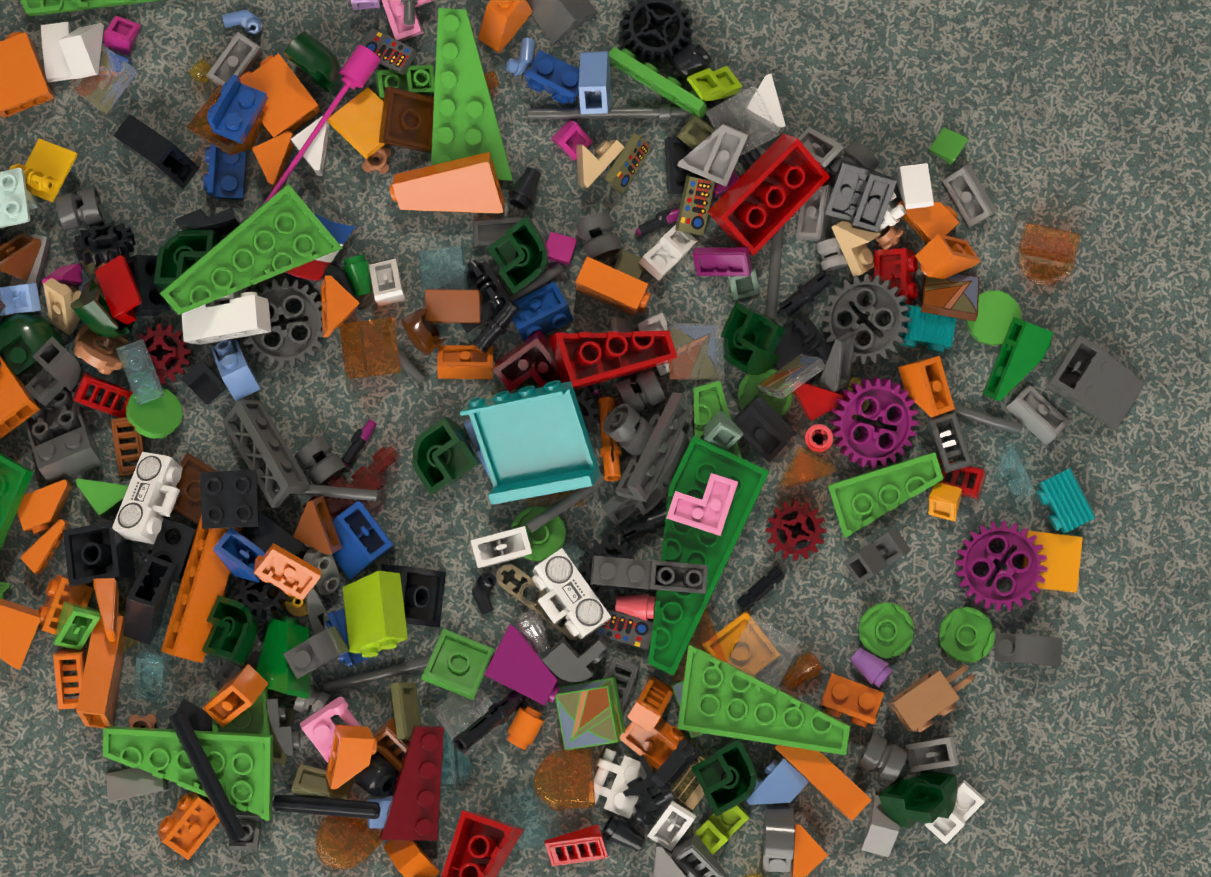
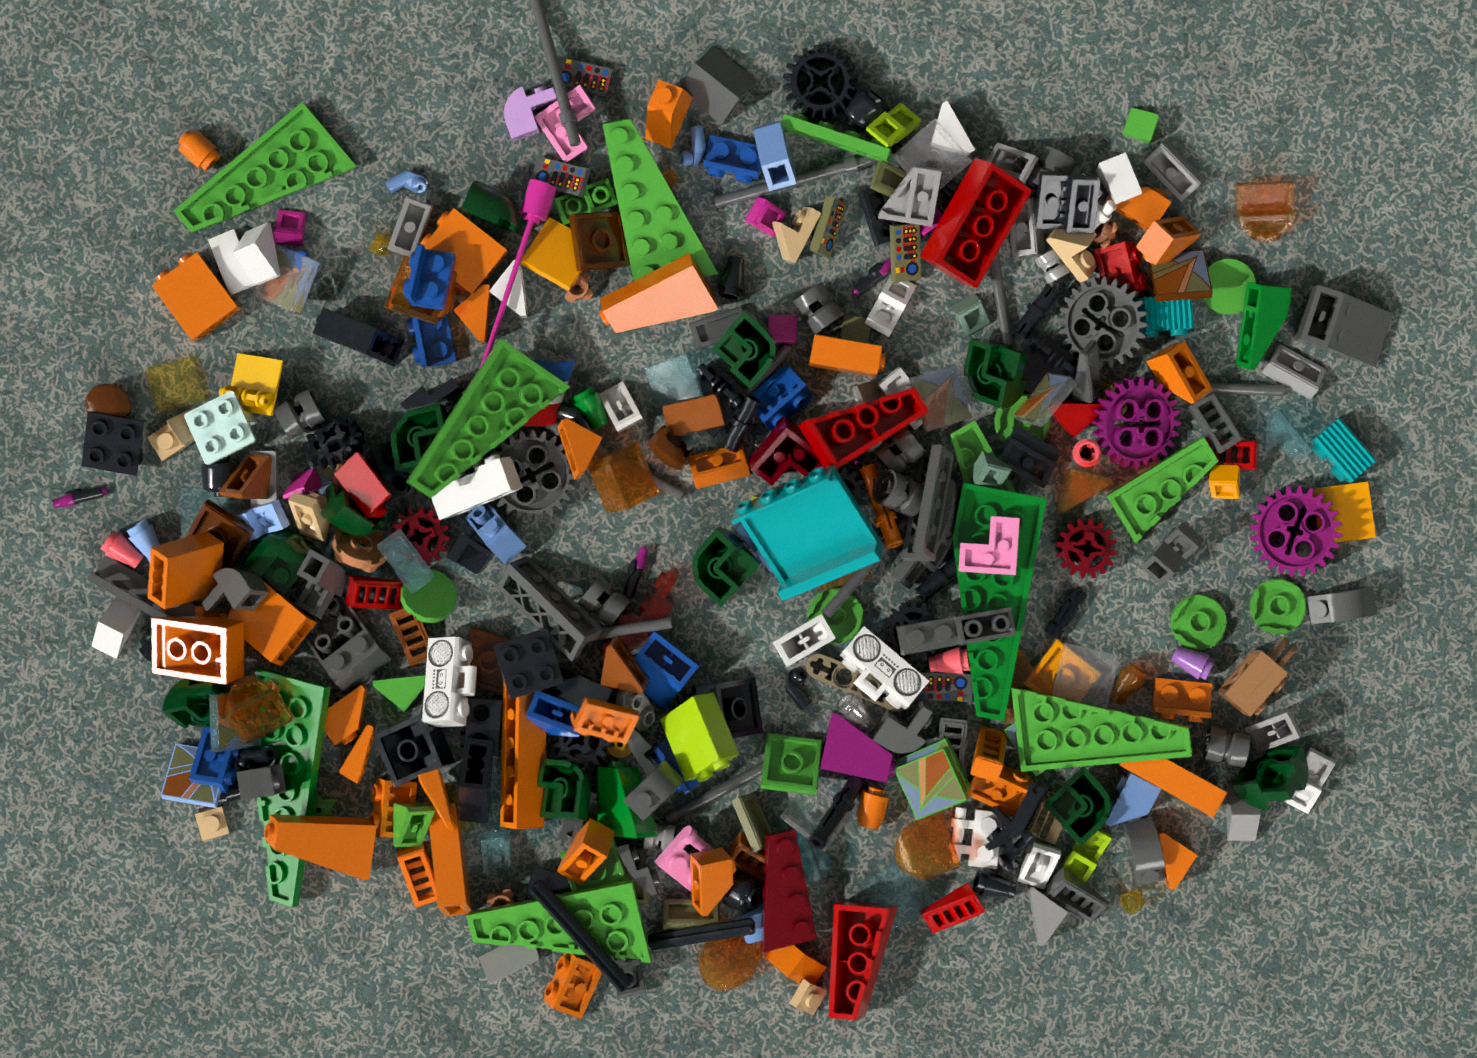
camera: 10 degrees left, 5 degrees up
magenta plate [692,247,752,276] -> none

